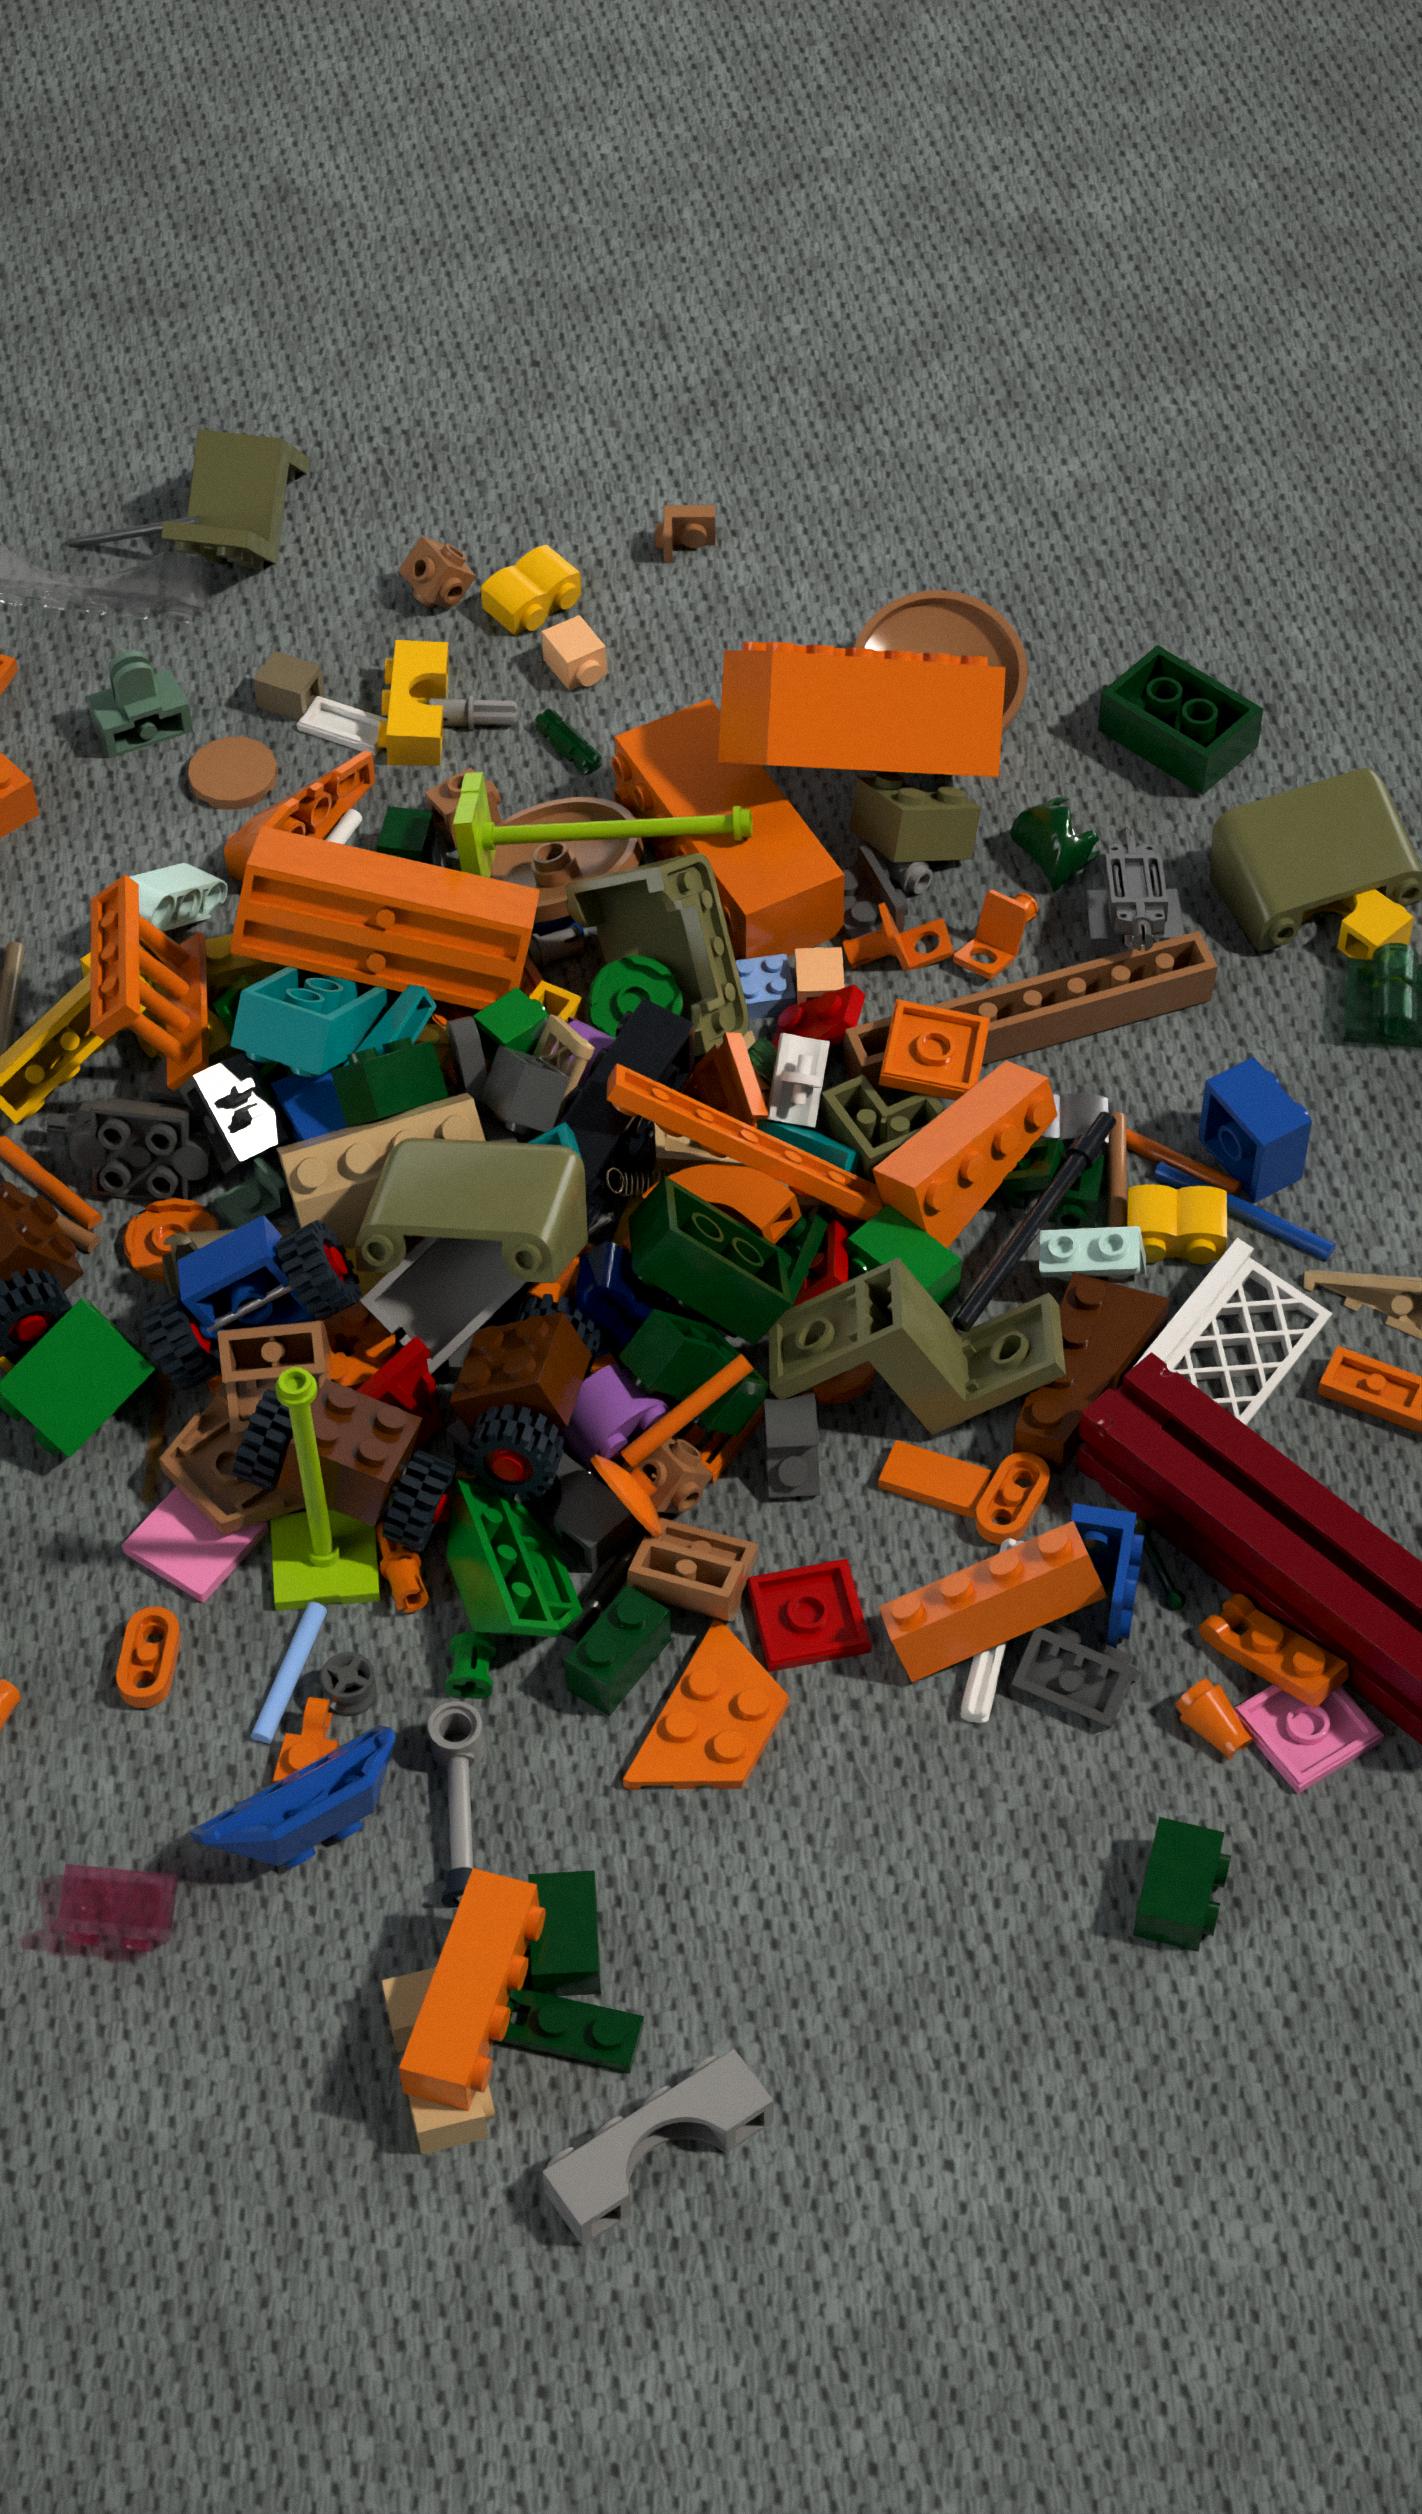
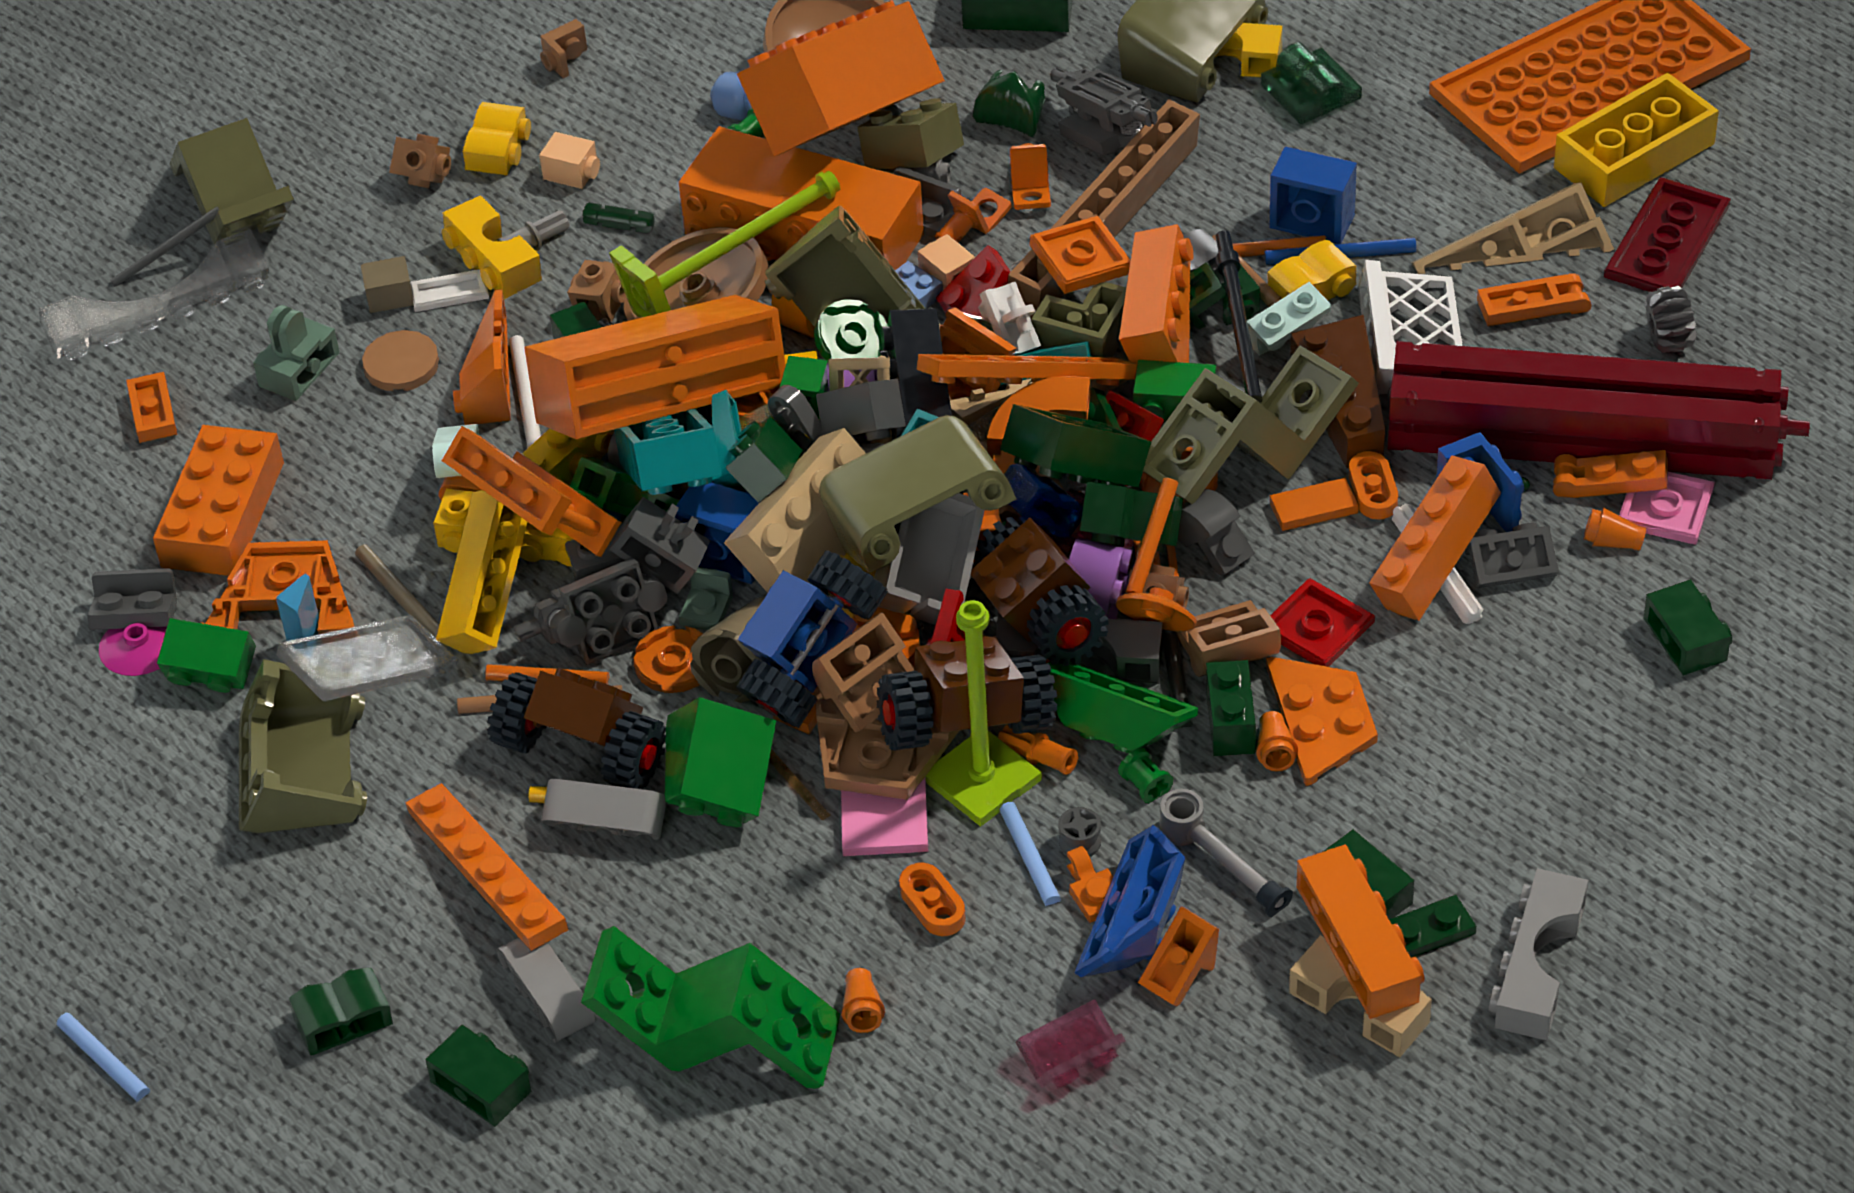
camera: 35 degrees left, 5 degrees down
none -> orange slope [1138,906,1219,1006]
none -> orange cone [1256,711,1298,772]

